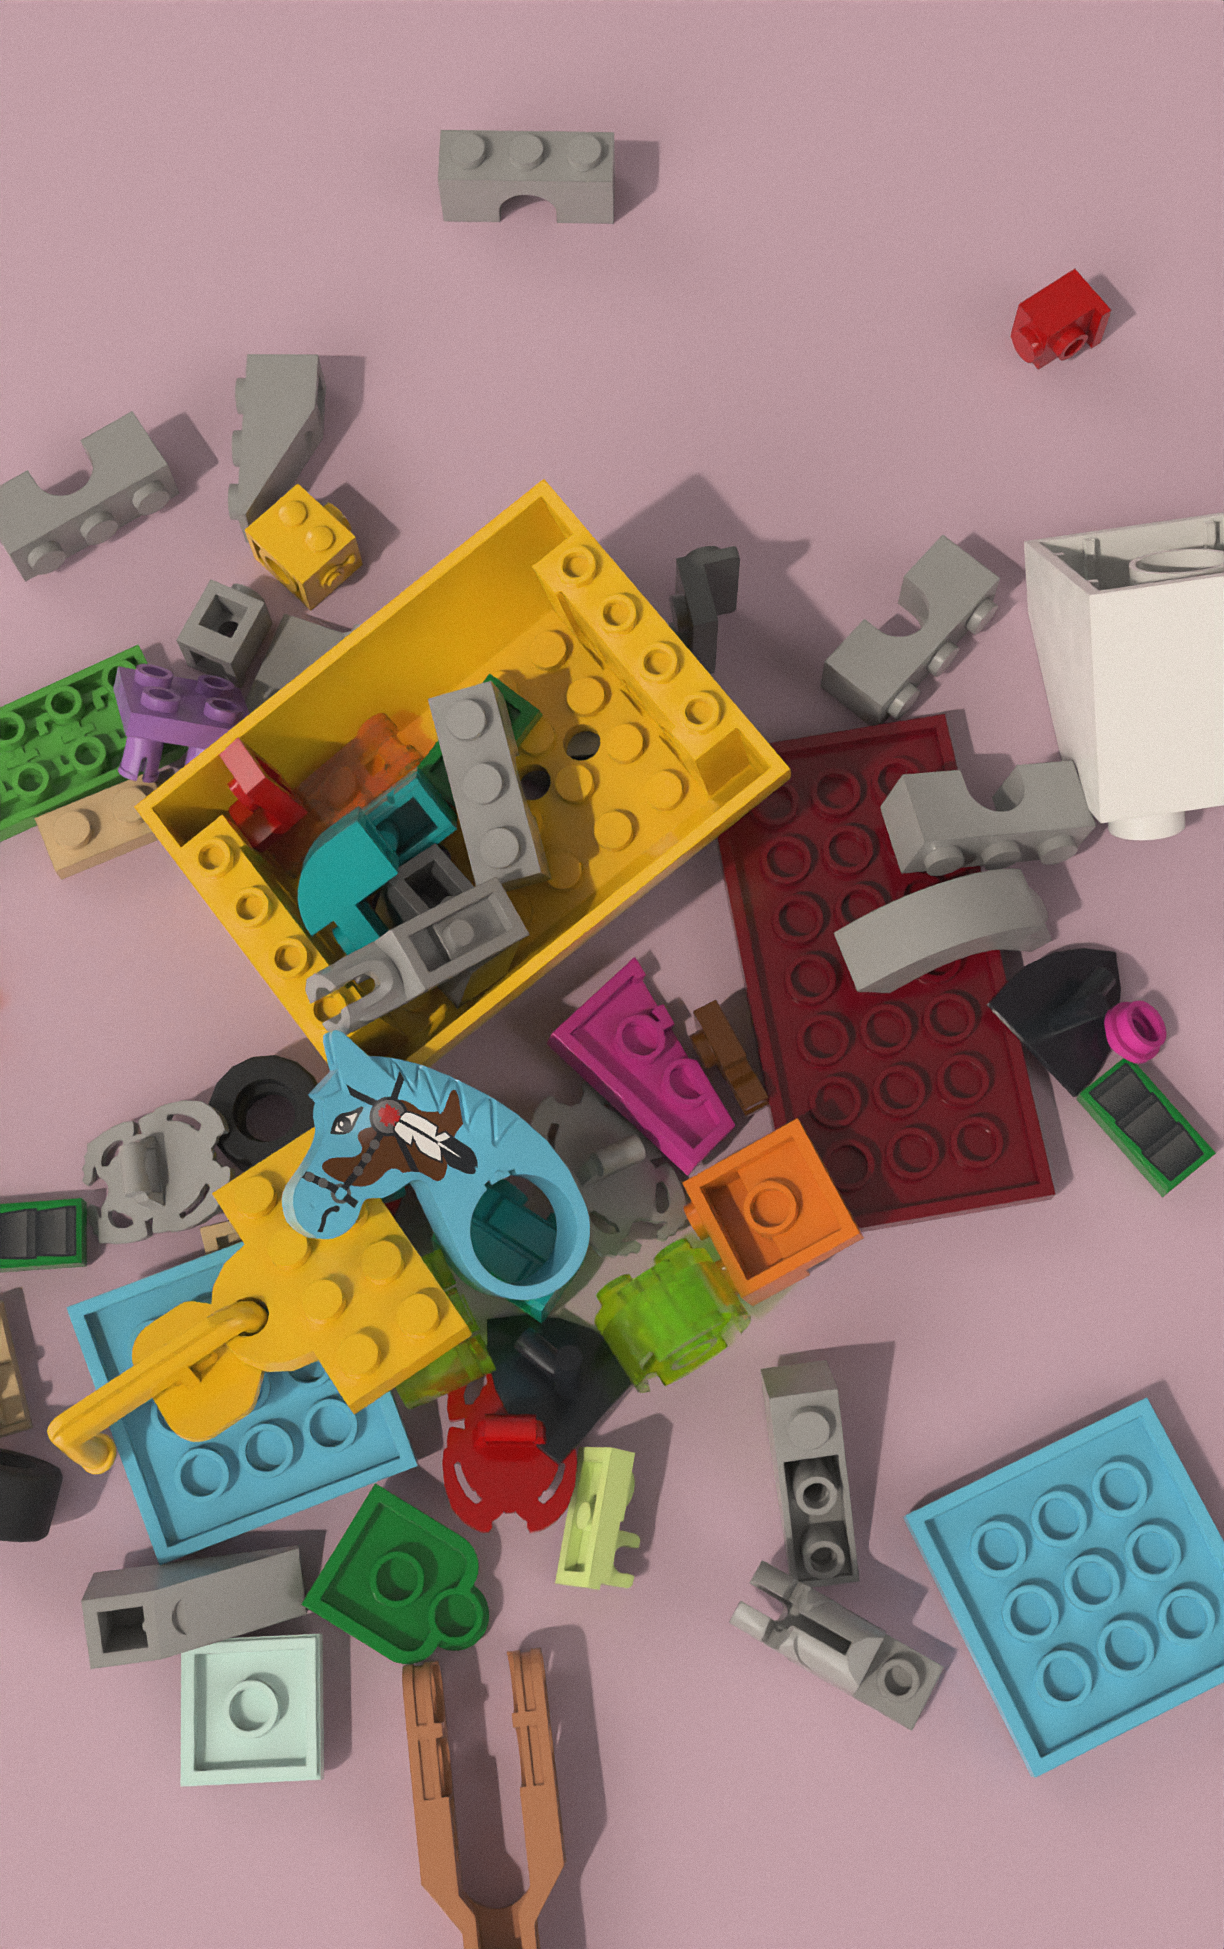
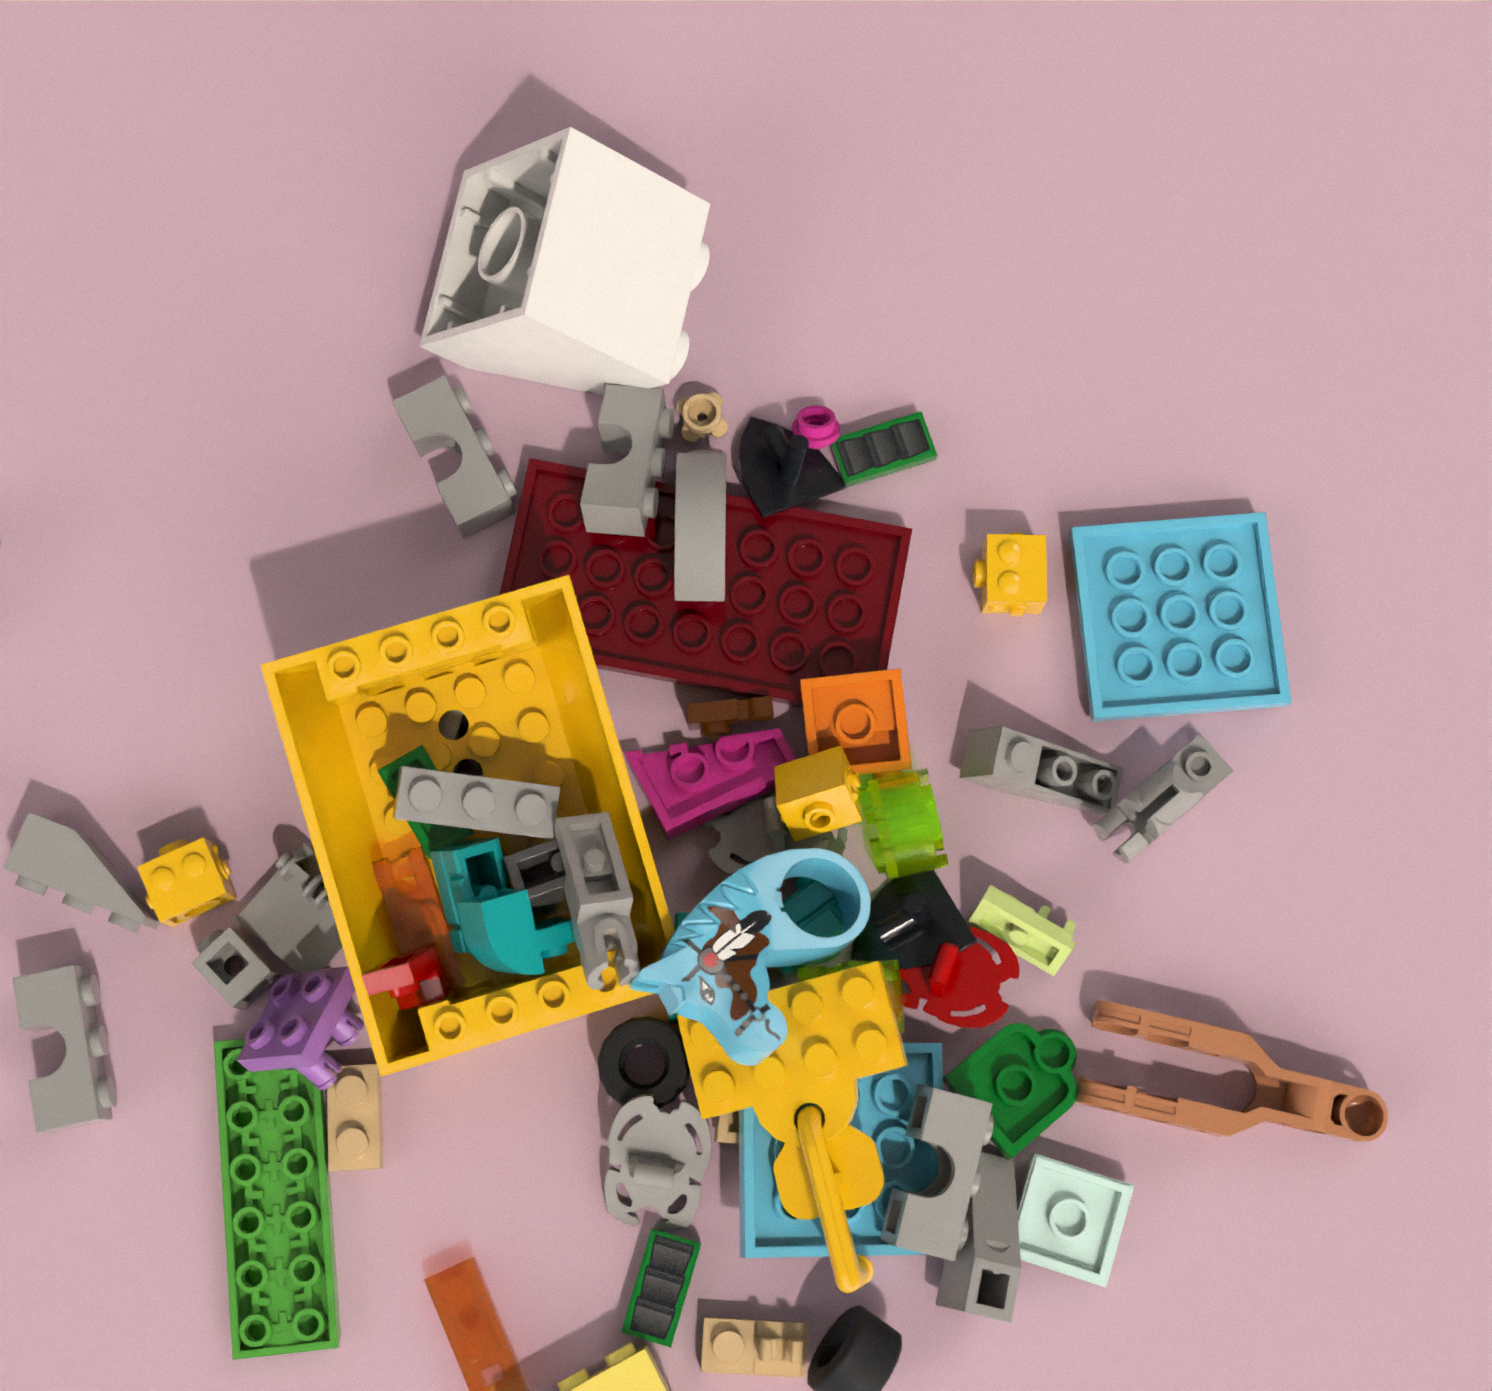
camera: 75 degrees left, 5 degrees up
dark grey bracket [669,546,740,674] -> none
red brick [1010,268,1112,370] -> none
none -> tan plate [676,392,728,443]
none -> yellow head [774,745,862,842]
none -> light grey arch [880,1084,994,1262]
none -> yellow head [973,532,1047,617]

